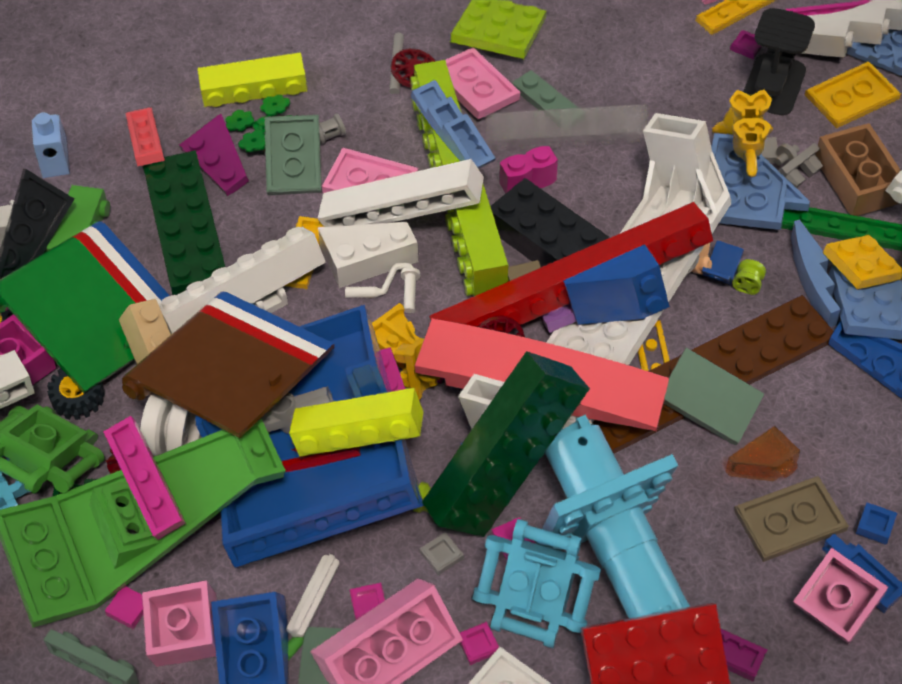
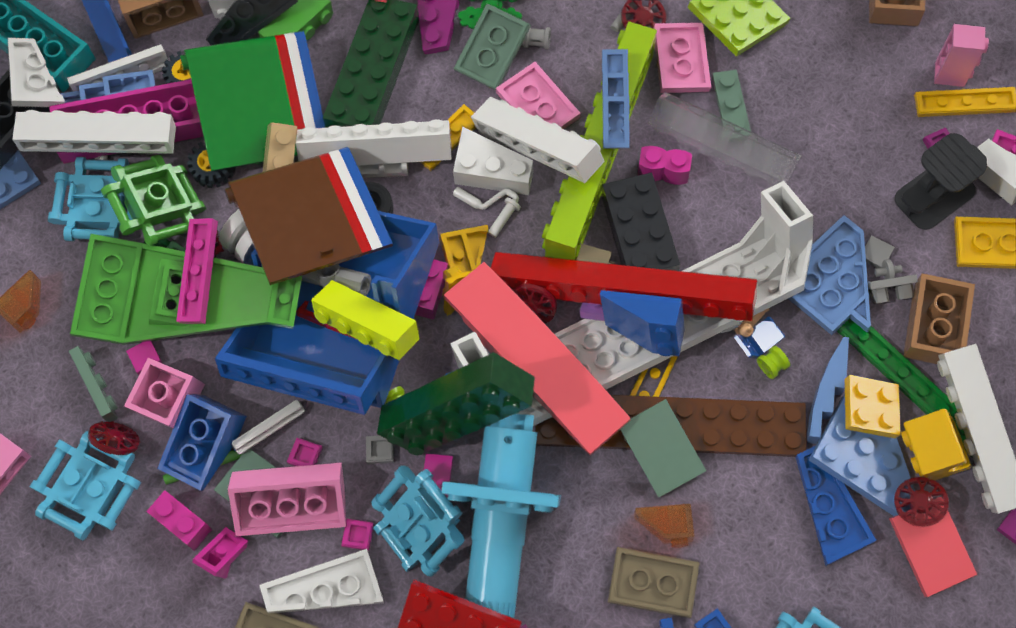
camera: 35 degrees right, 15 degrees up
yellow animal [712,90,773,177] -> none

